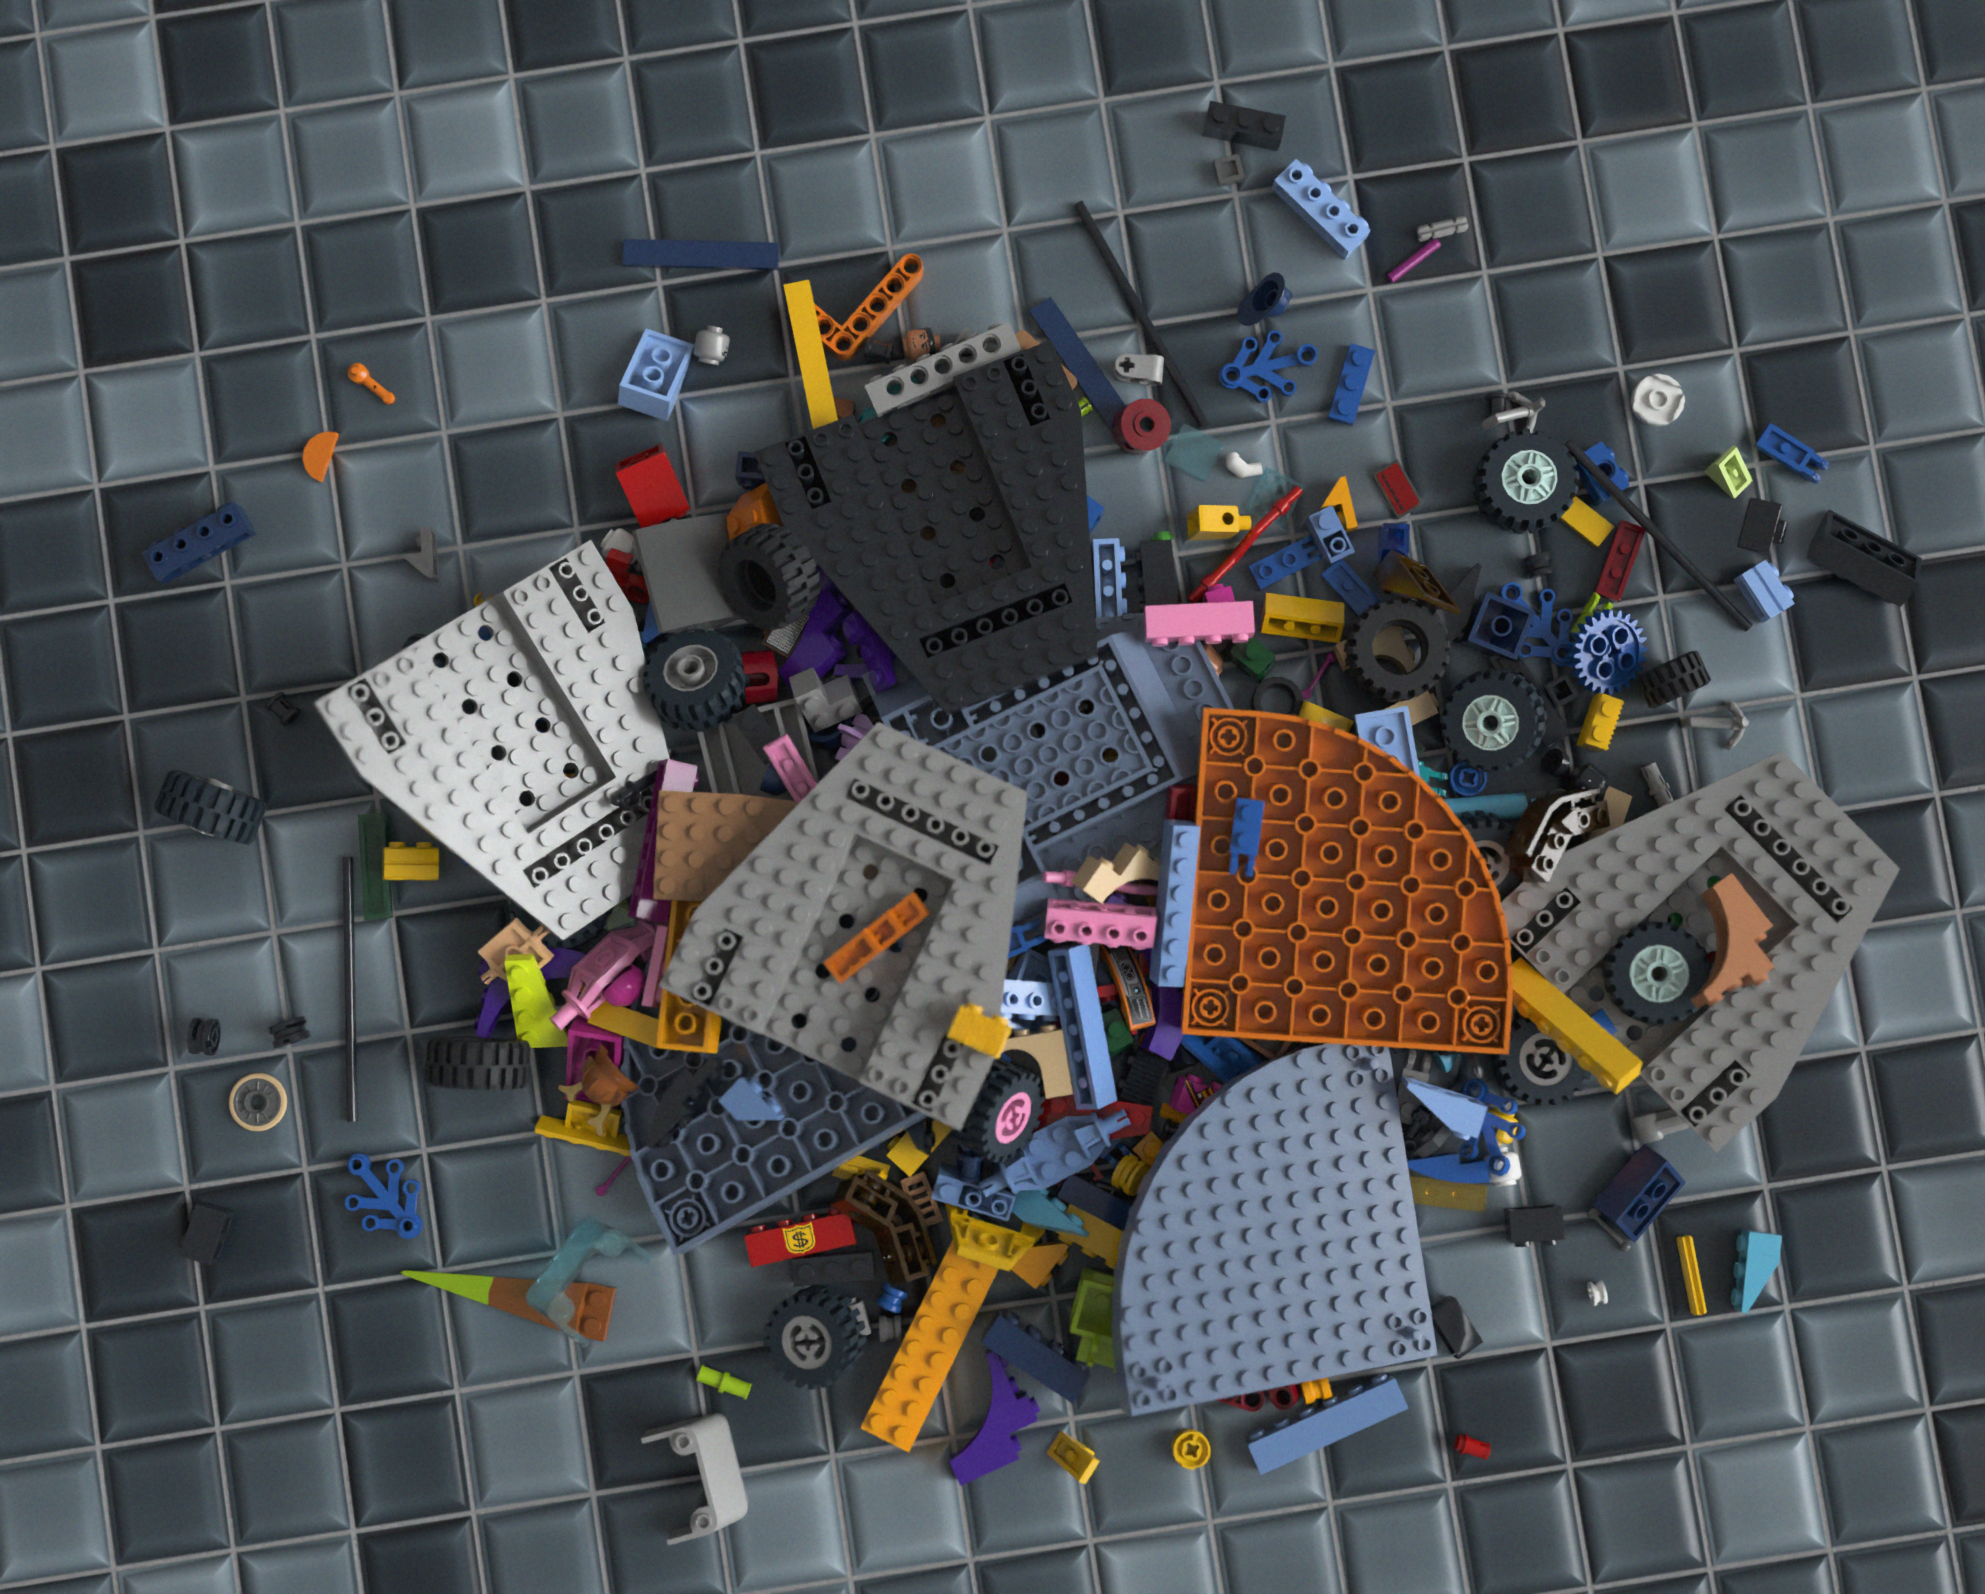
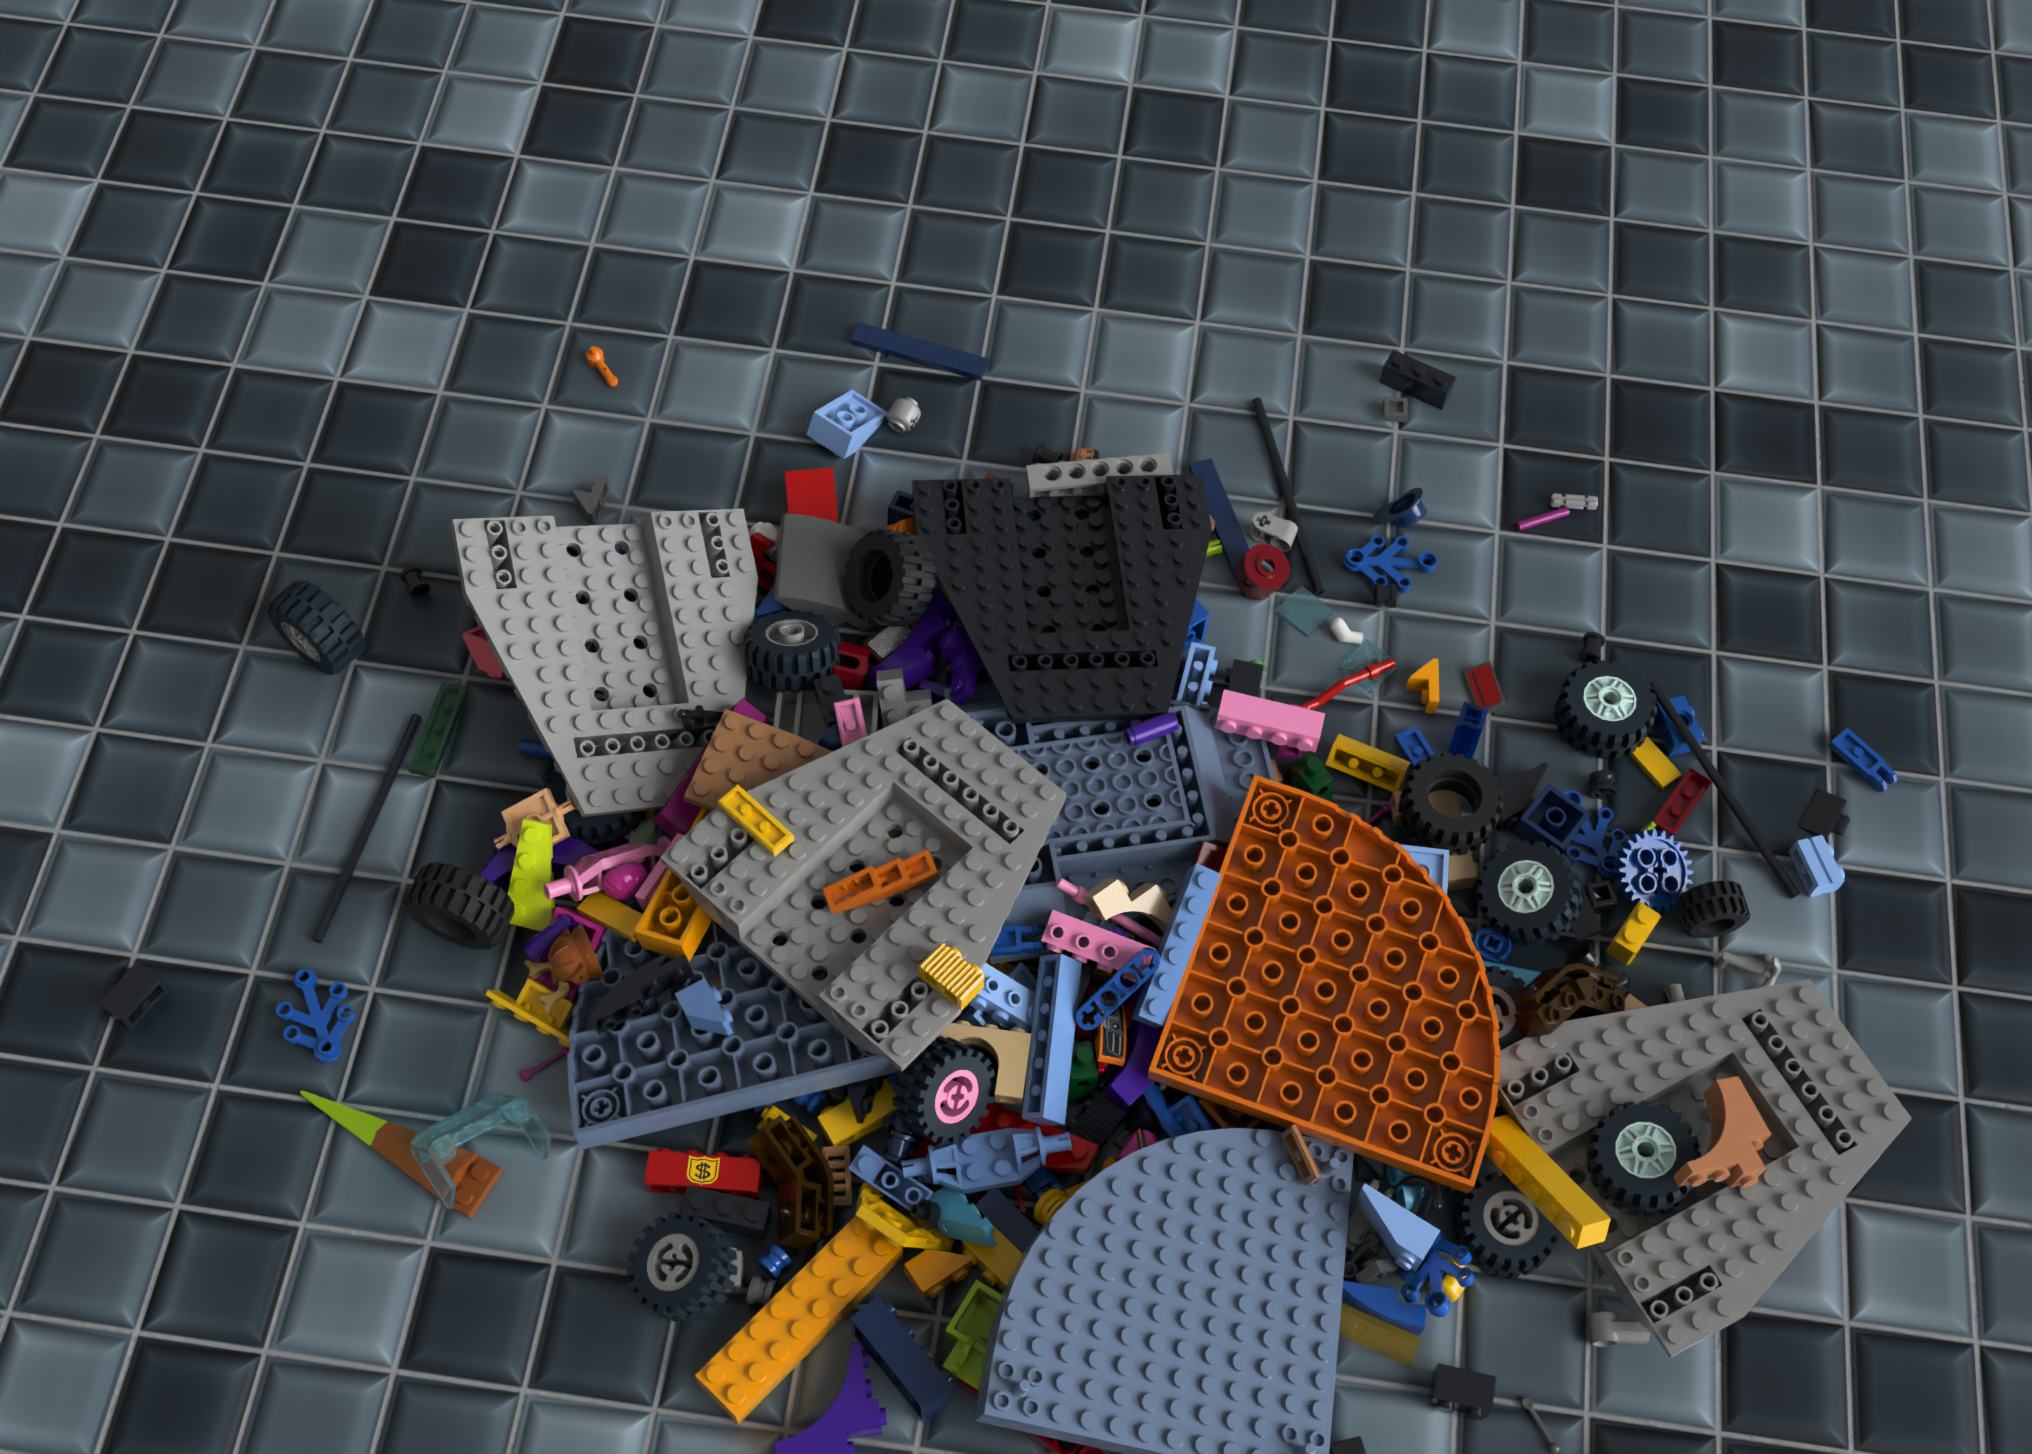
camera: 10 degrees right, 25 degrees down
dark blue brick [142,502,257,584] -> none
black wheel [187,1017,221,1056] -> none
dark grey wheel [229,1073,287,1131] -> none
black wheel [268,1016,311,1049] -> none
orange tile [302,431,339,483] -> none
yellow brick [382,842,439,881] -> none
light grey windscreen [641,1413,748,1545] -> none
lime pin [696,1365,752,1400] -> none
yellow tile [784,280,838,429] -> none
orange beam [814,253,923,361] -> none
yellow torso [1187,505,1251,541] -> none
blue hinge [1229,797,1265,877] -> none
blue hinge [1248,535,1322,591] -> none
light blue brick [1271,159,1370,259] -> none
medium blue slope [1305,505,1355,564] -> none
blue plate [1327,343,1376,426] -> none
dark brown slope [1372,550,1461,615] -> none
light grey piece [1482,391,1545,433] -> none
white head [1484,1147,1521,1187] -> none
dark blue slope [1592,1144,1686,1243] -> none
white tile [1631,374,1685,427] -> none
yellowish green slope [1704,446,1752,499] -> none
black slope [1807,509,1922,607] -> none
none -> dark purple piece [524,913,578,960]
none -> yellow tile [717,784,794,857]
none -> black tile [910,1199,940,1230]
none -> blue beam [1076,947,1161,1030]
none -> dark purple piece [1123,712,1179,746]
none -> medium nougat slope [1281,1124,1322,1186]
none -> black wheel [1374,583,1397,608]

